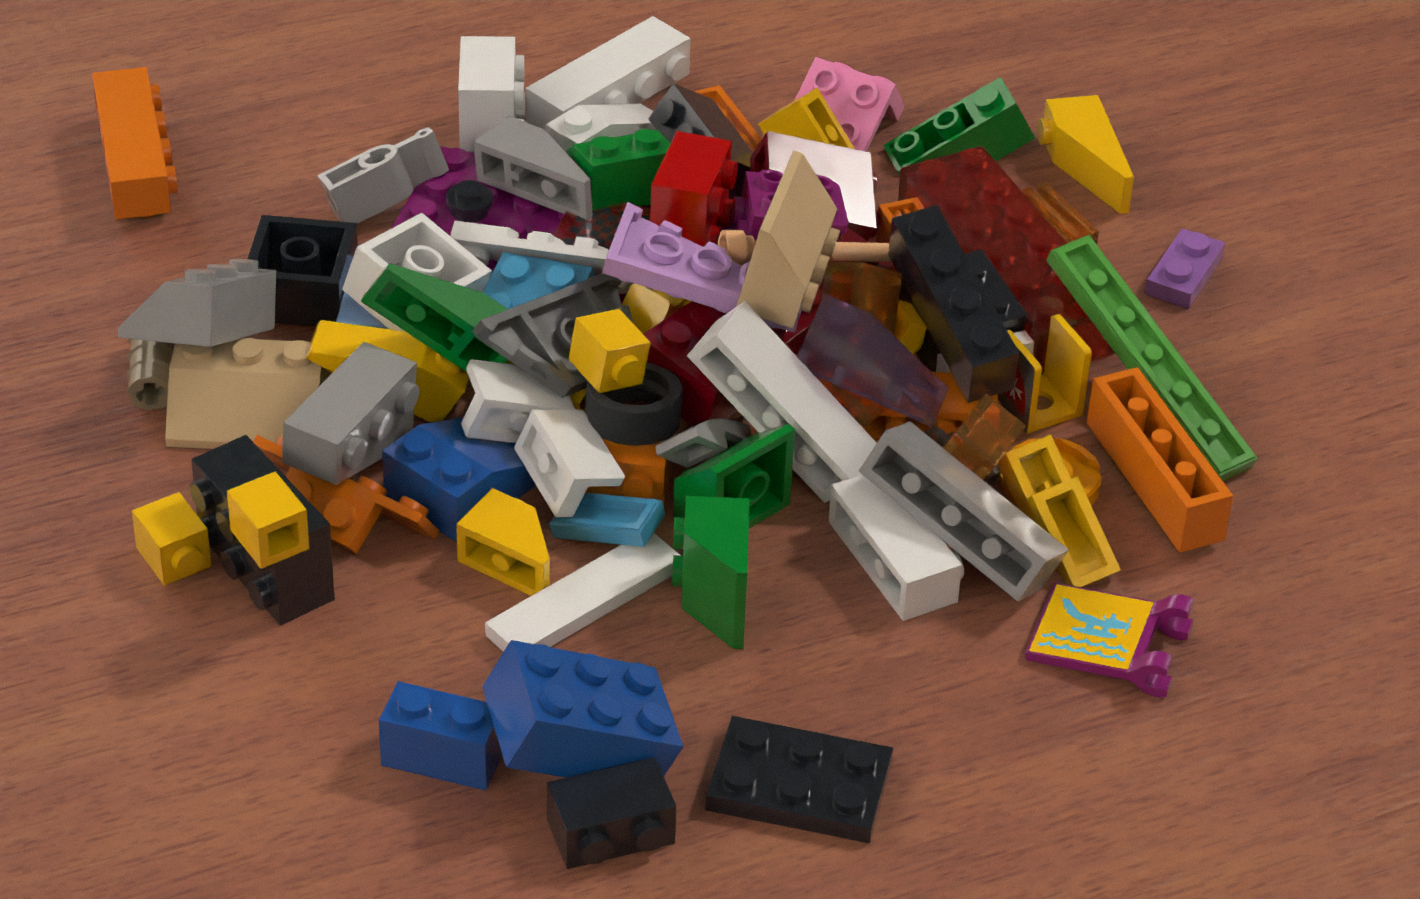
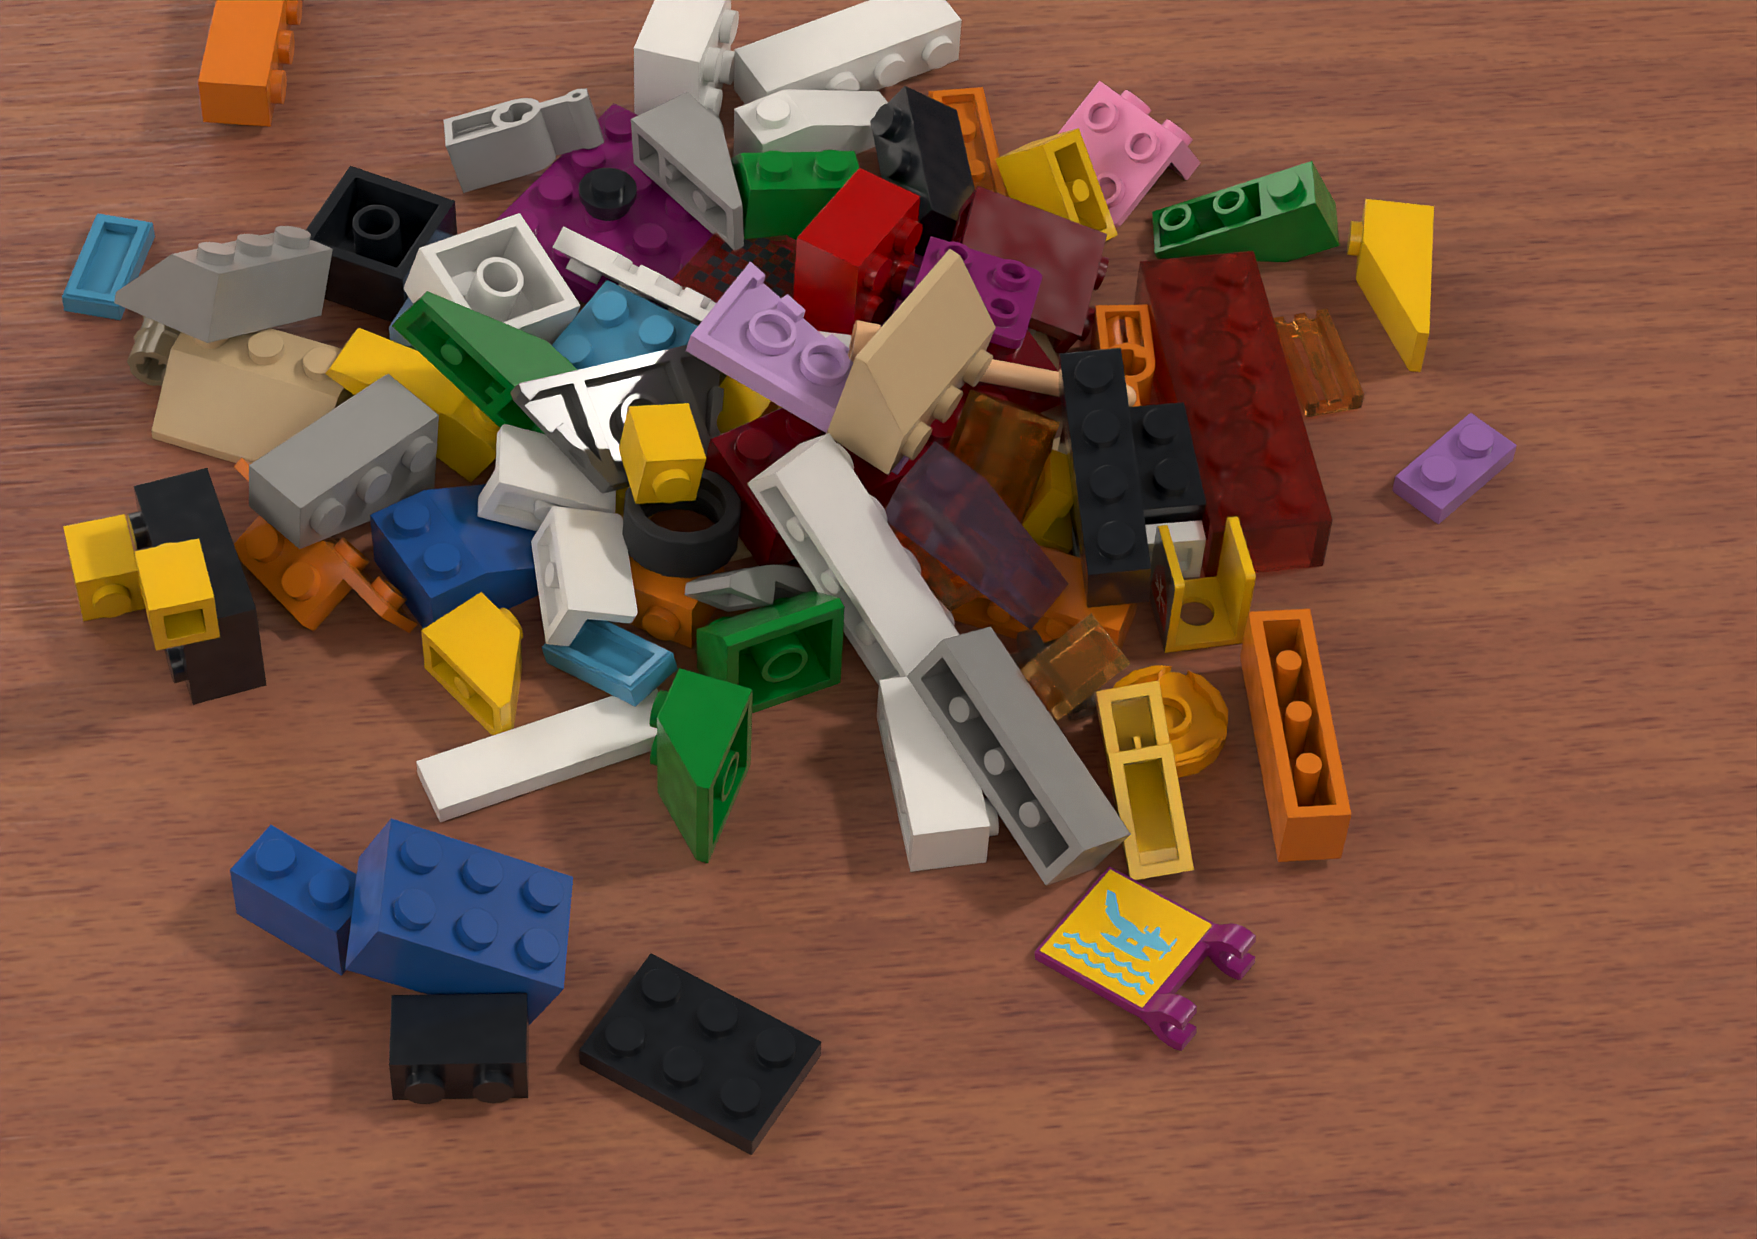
camera: 15 degrees right, 10 degrees up
bright green tile [1046,235,1258,481] -> none
none -> dark azure tile [62,213,155,320]

